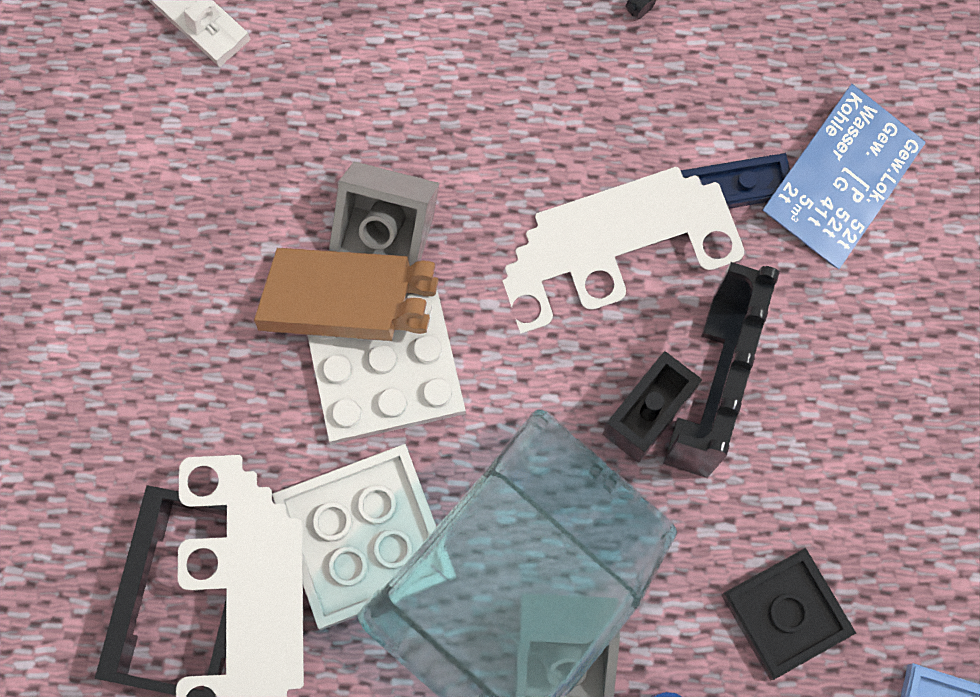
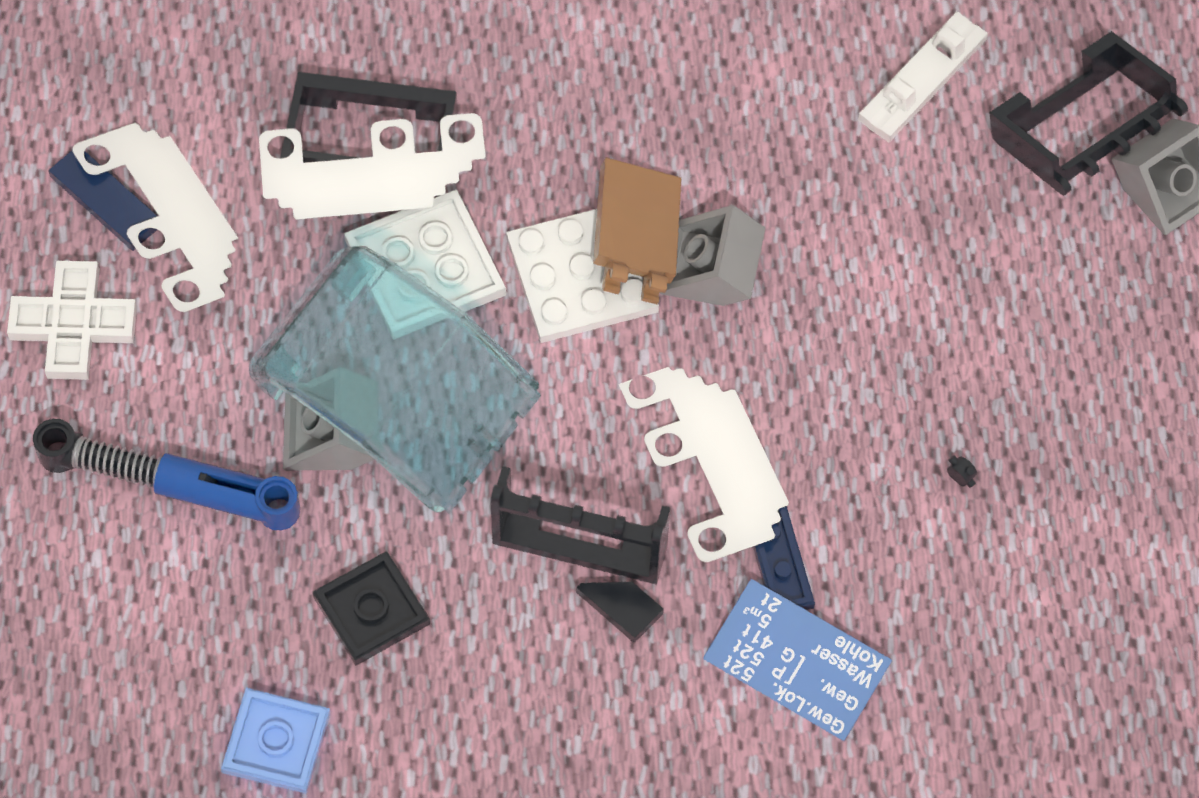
camera: 85 degrees right, 10 degrees down
black brick [602,351,703,463] -> none
none -> black tile [576,581,664,643]

